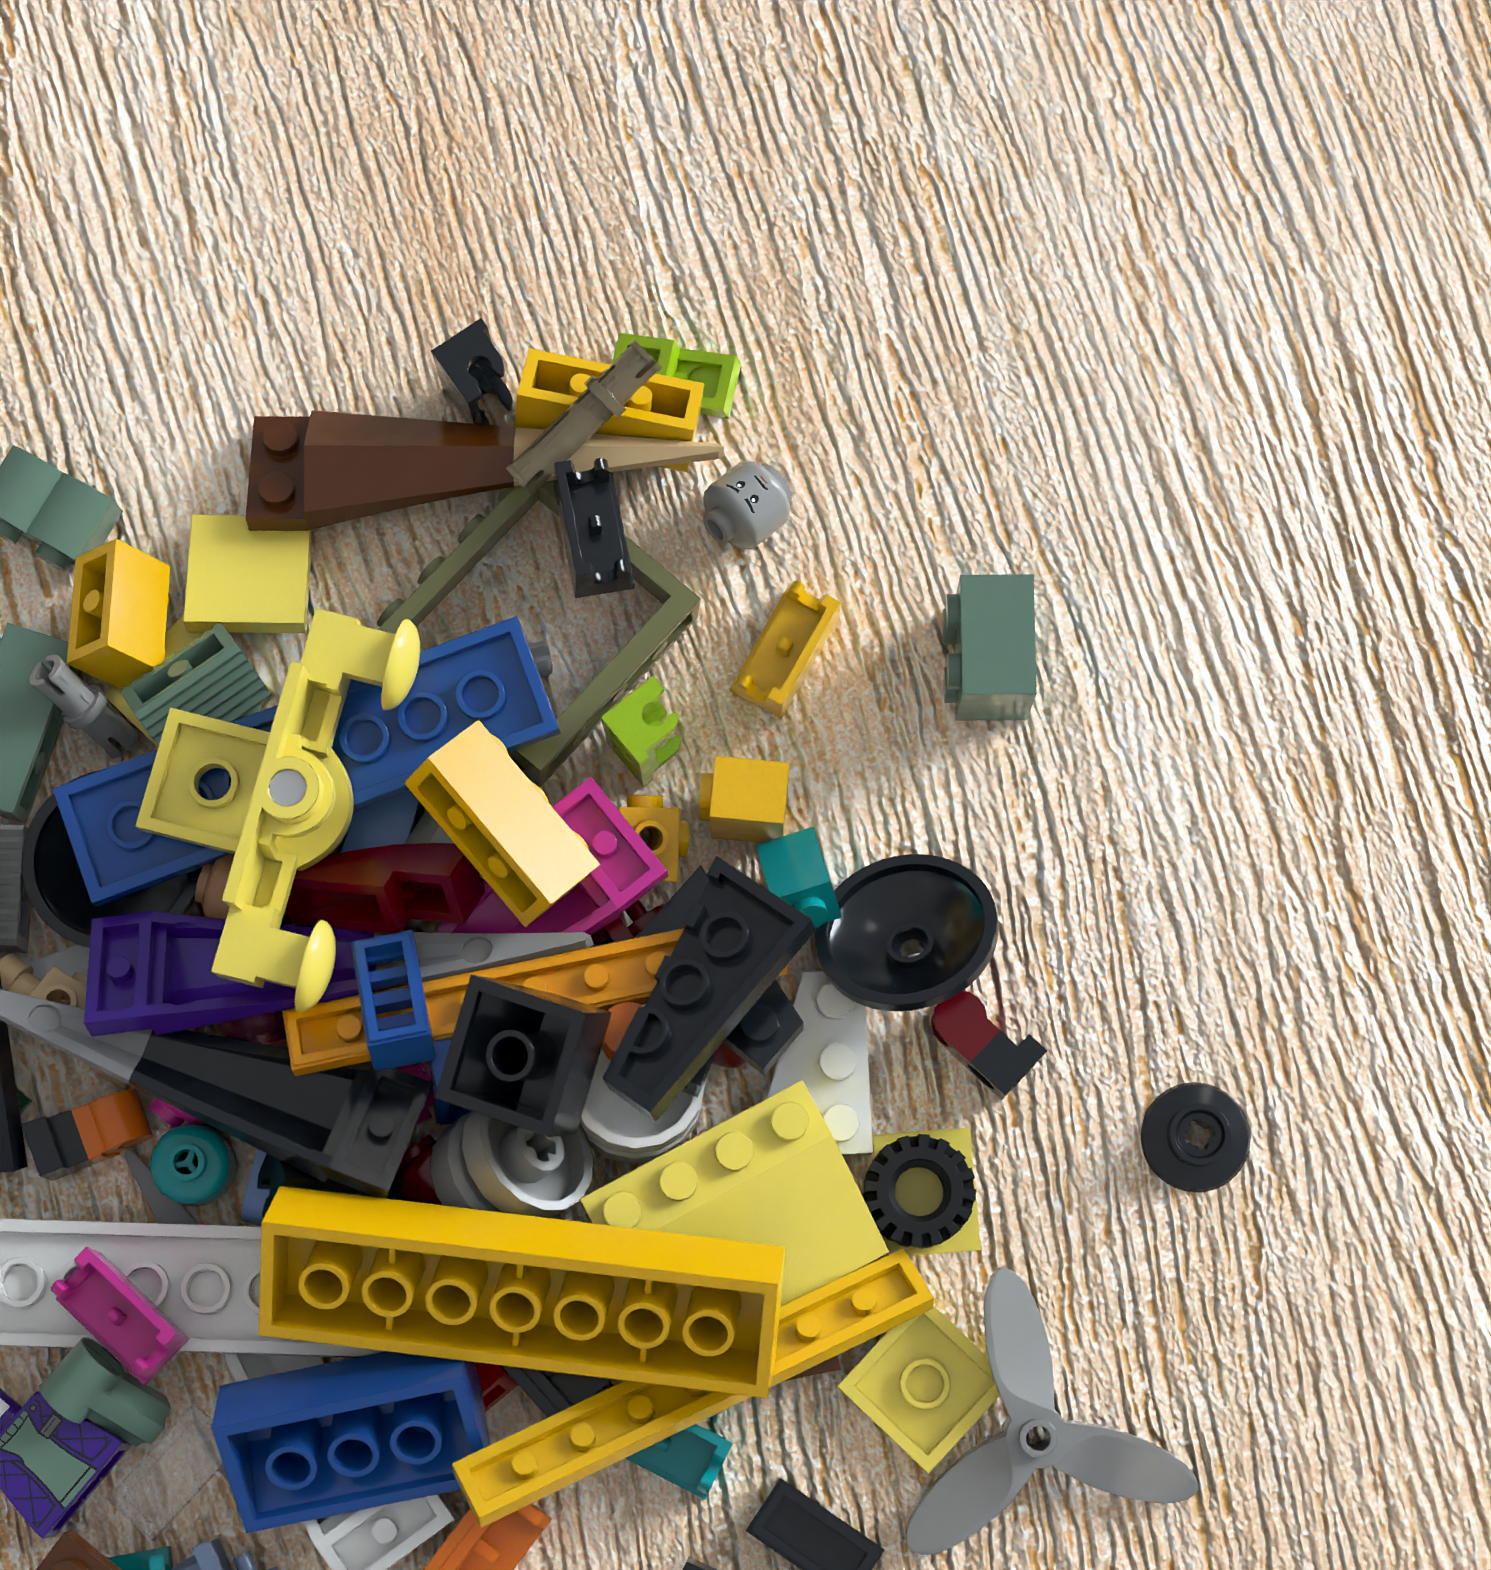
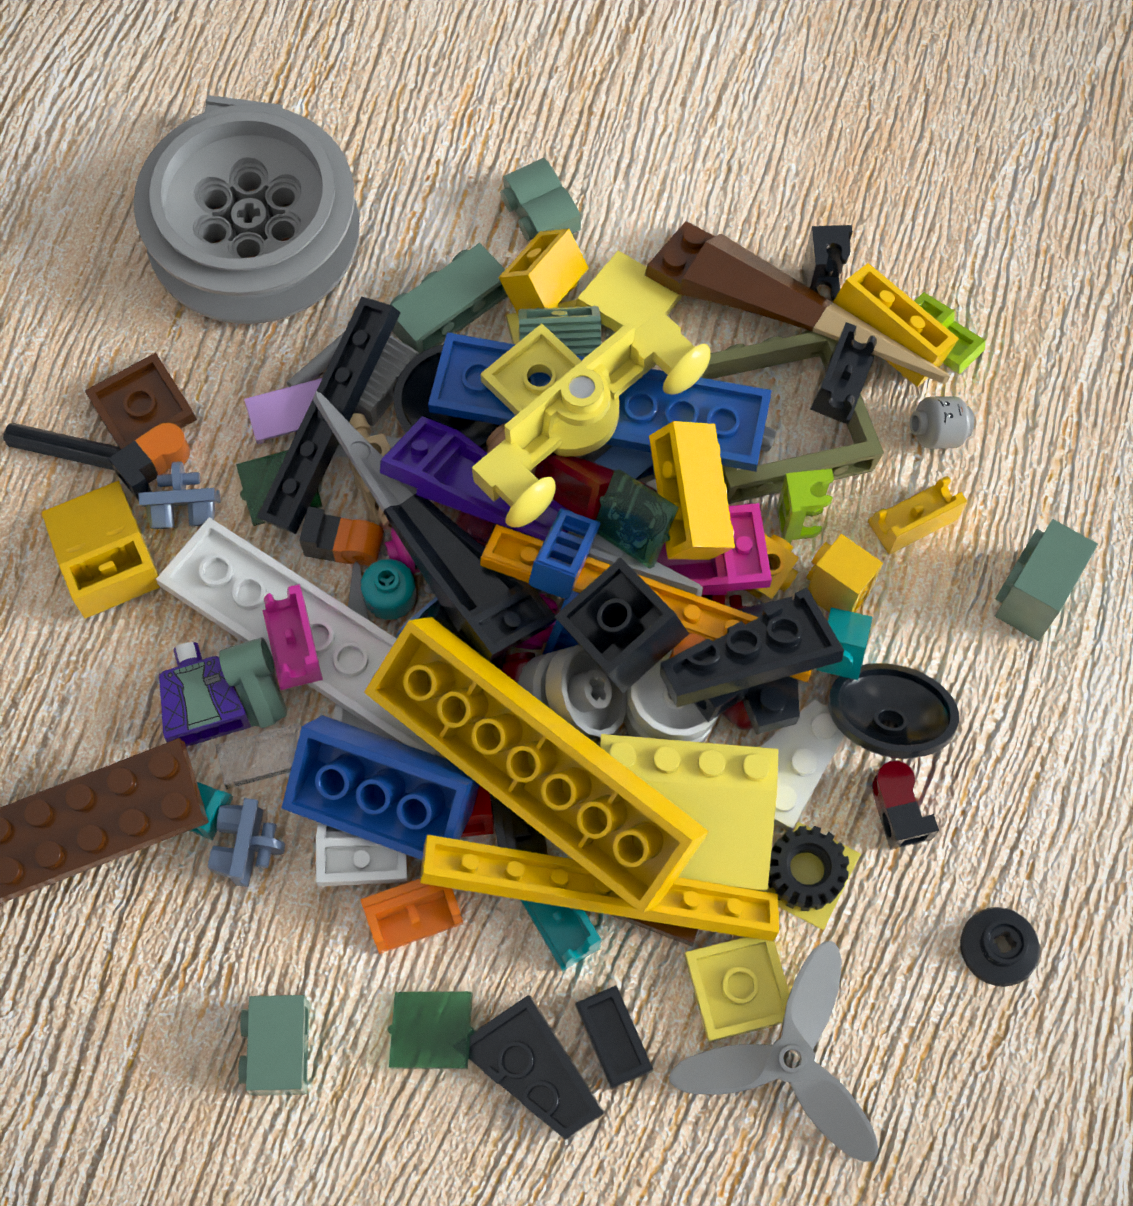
camera: 30 degrees right, 10 degrees down
light grey pin [29,654,139,758] -> none
dark tan pin [506,340,662,496] -> none
none -> clear green piece [595,469,679,569]

